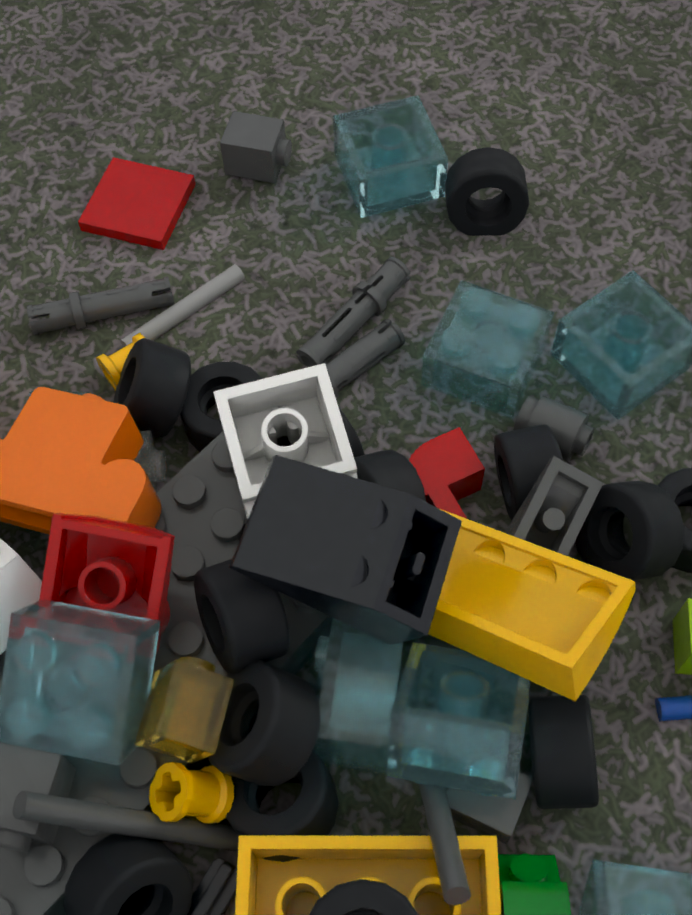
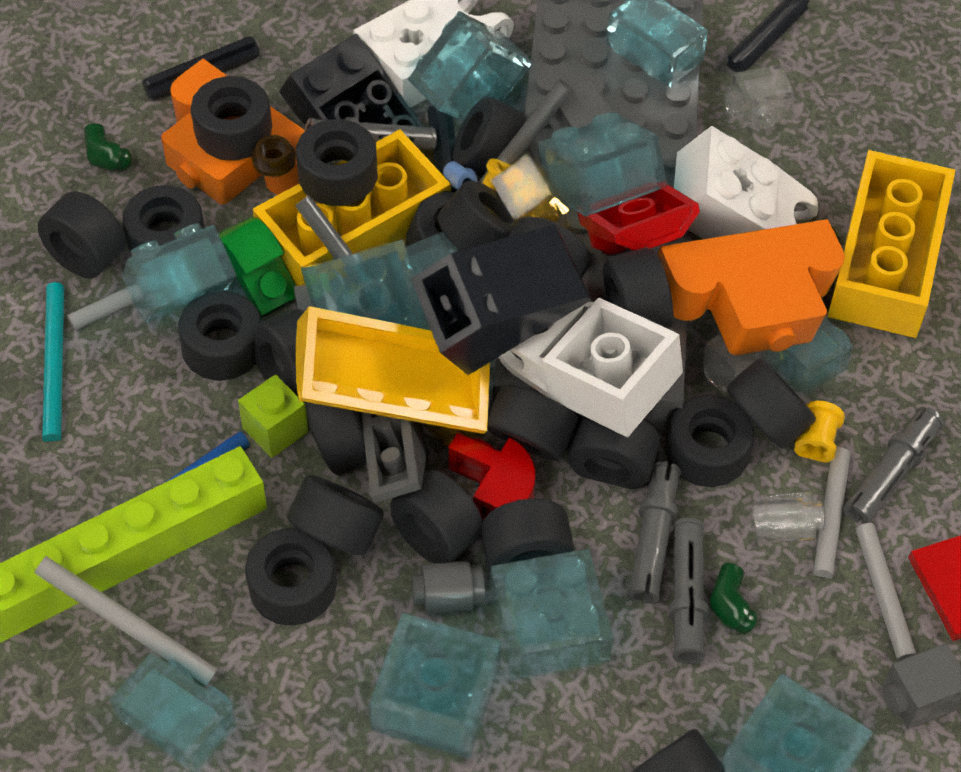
camera: 140 degrees right, 5 degrees down
none -> black tyre [178,291,261,381]
none -> lime brick [238,374,308,458]
none -> medium blue arm [443,161,477,192]
none -> black tyre [481,498,575,583]
none -> black tyre [603,247,674,329]
none -> dark green arm [710,563,758,634]
none -> clear brick [753,492,825,543]
none -> light grey bar [856,523,916,661]

